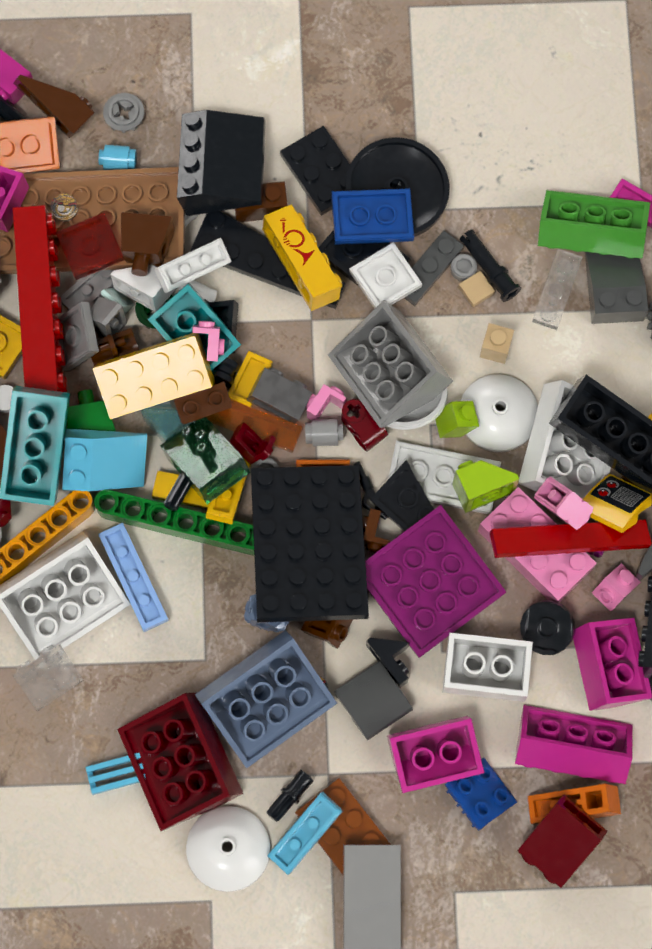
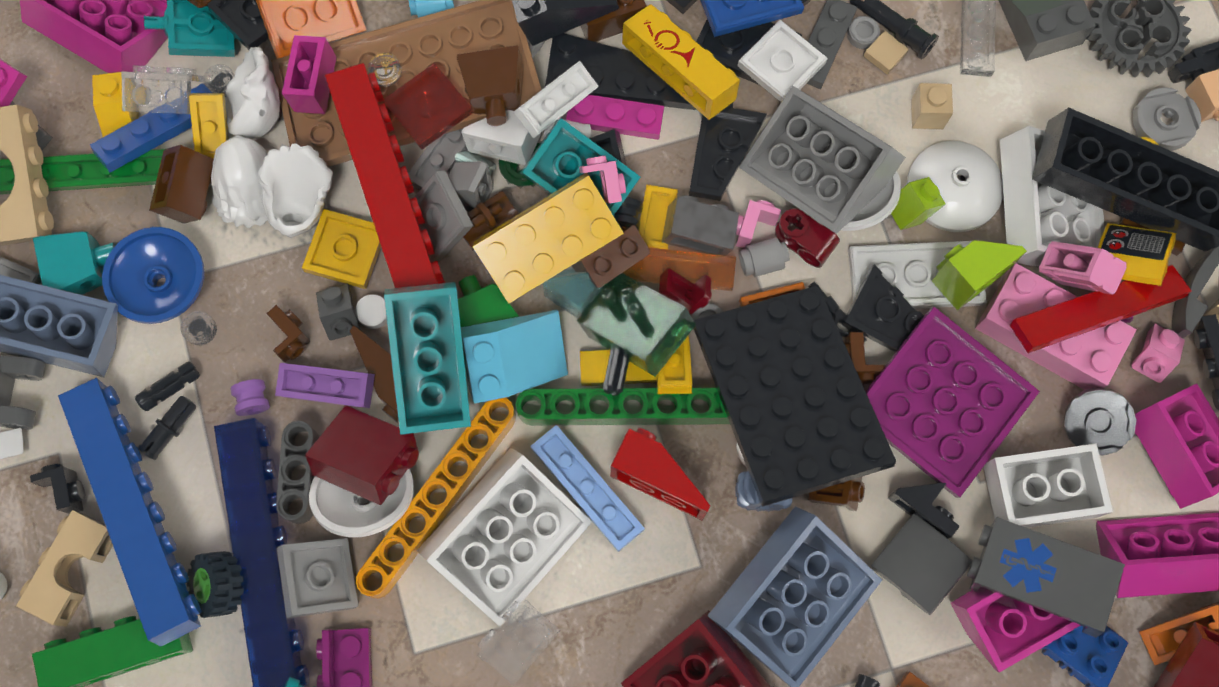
camera: 15 degrees left, 0 degrees up
none -> dark pink plate [566,95,664,140]
none -> red slope [610,428,711,521]
none -> black wing [689,107,767,201]
none -> dark grey panel [967,517,1125,638]

